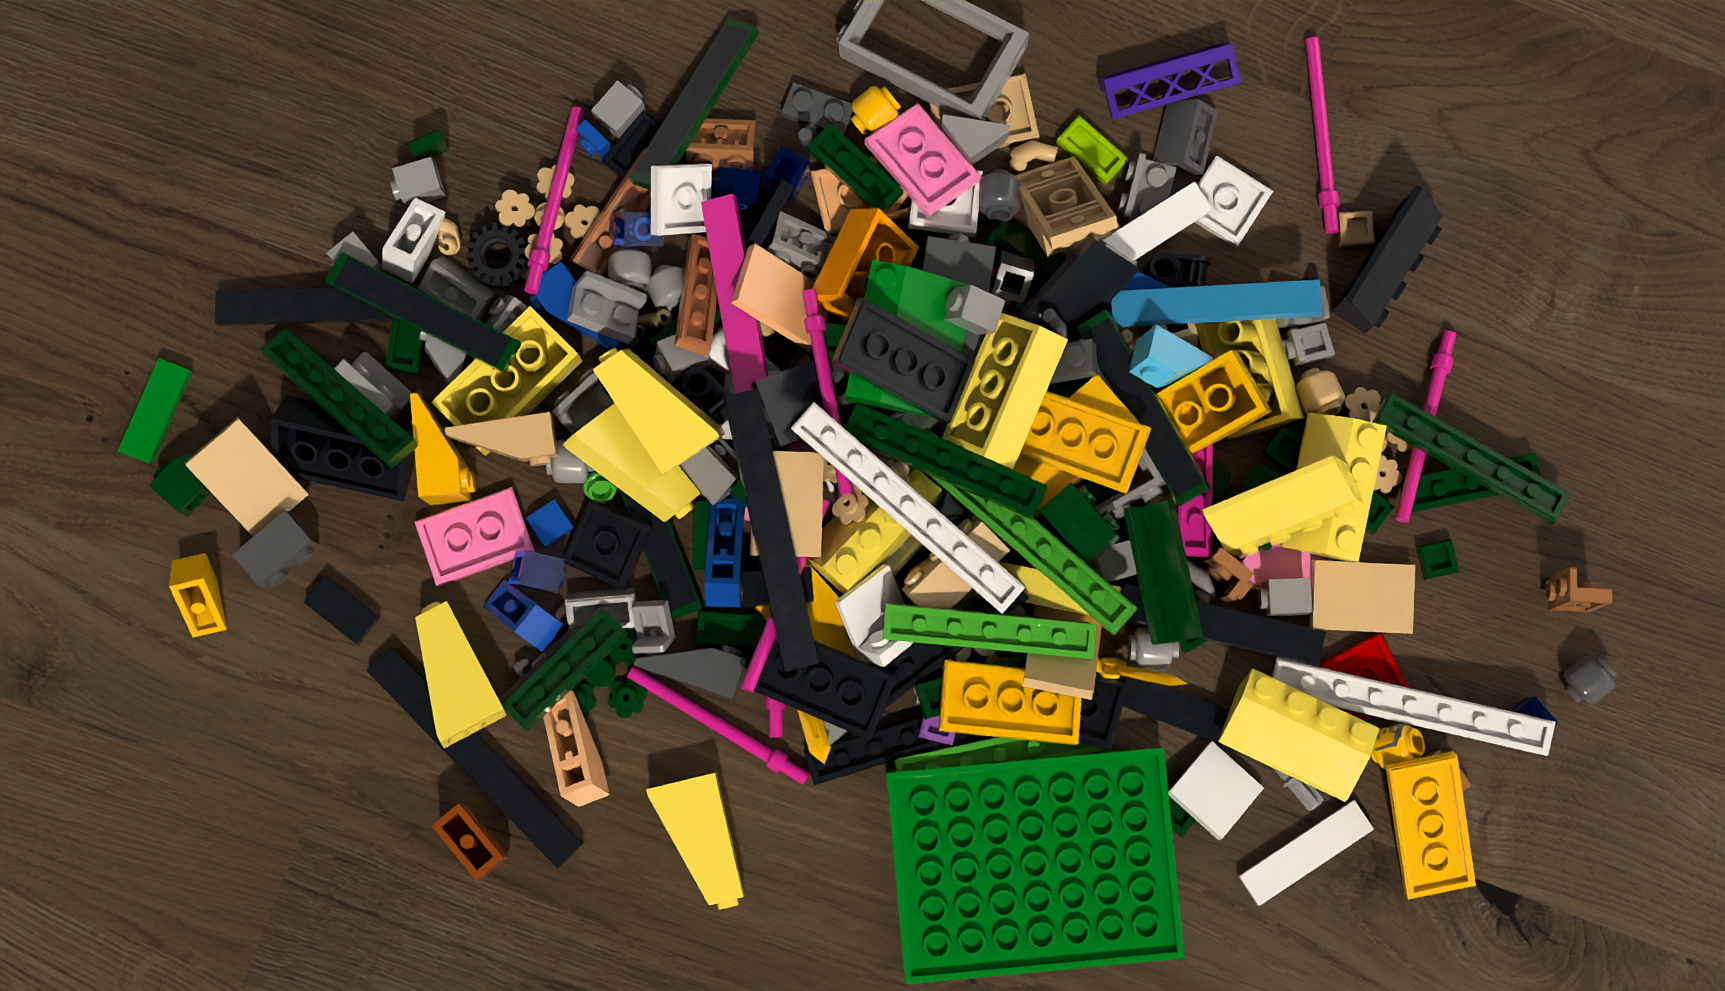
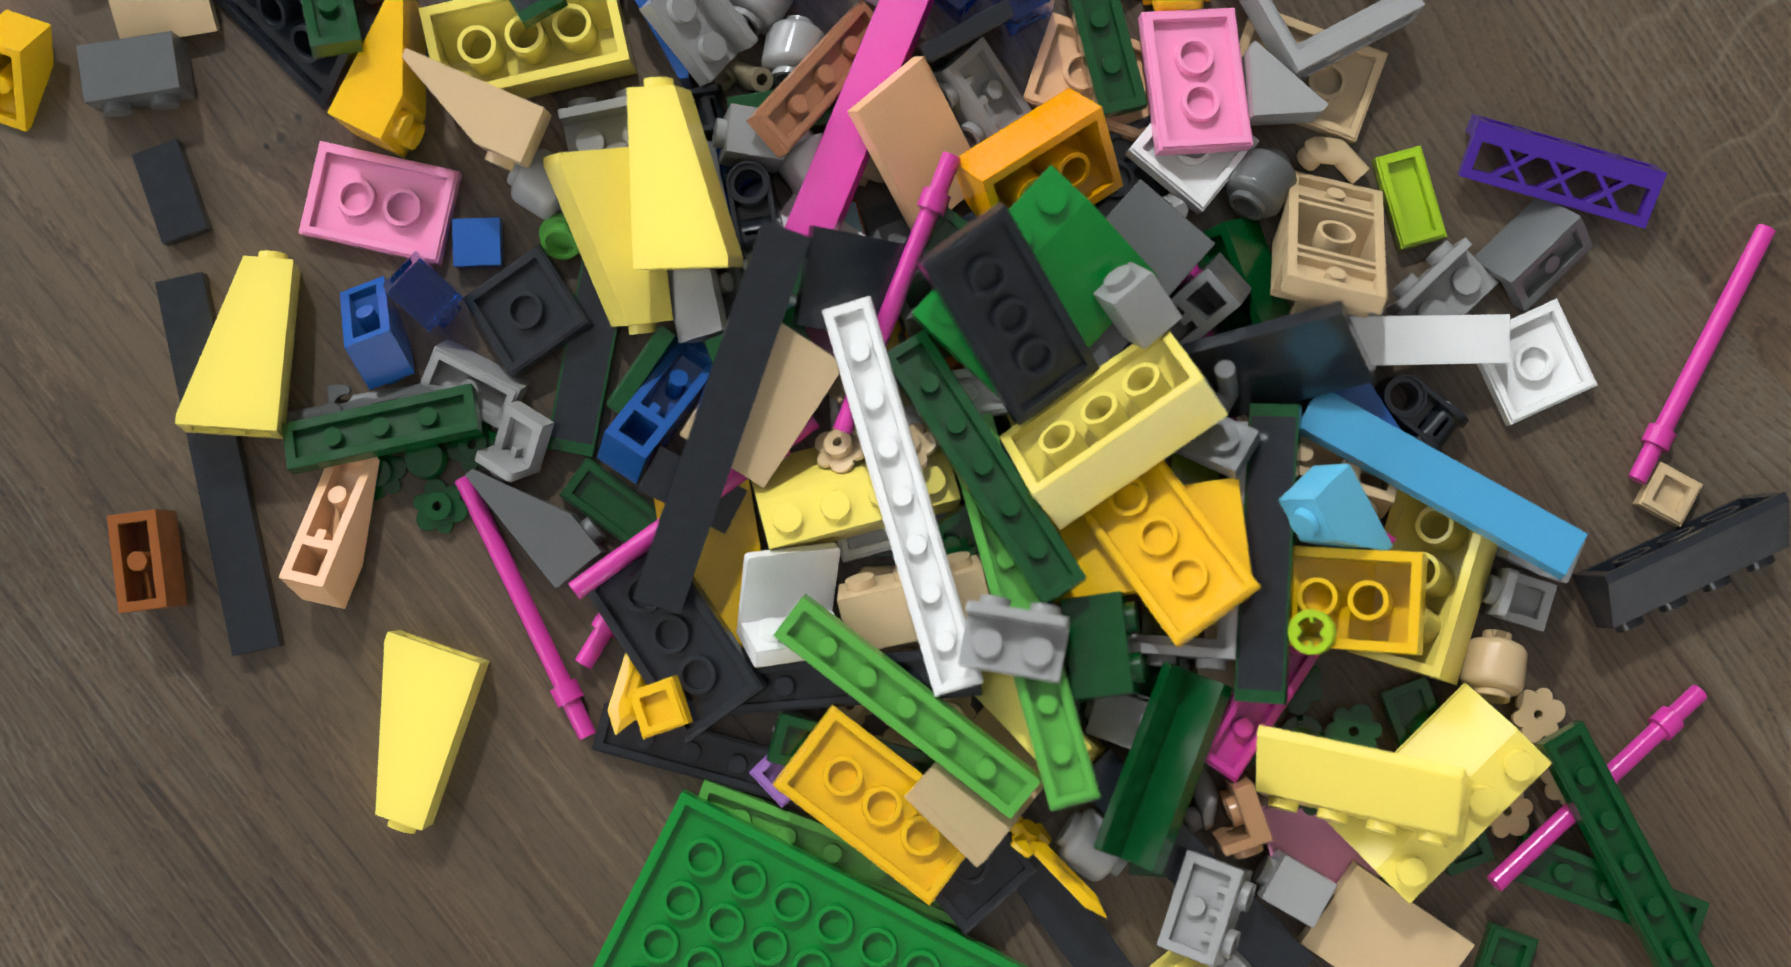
camera: 40 degrees right, 5 degrees up
none -> yellow tile [628,675,693,739]
none -> light grey bracket [958,594,1070,684]
none -> light grey bracket [1157,850,1256,967]
none -> lime bush [1288,609,1337,655]

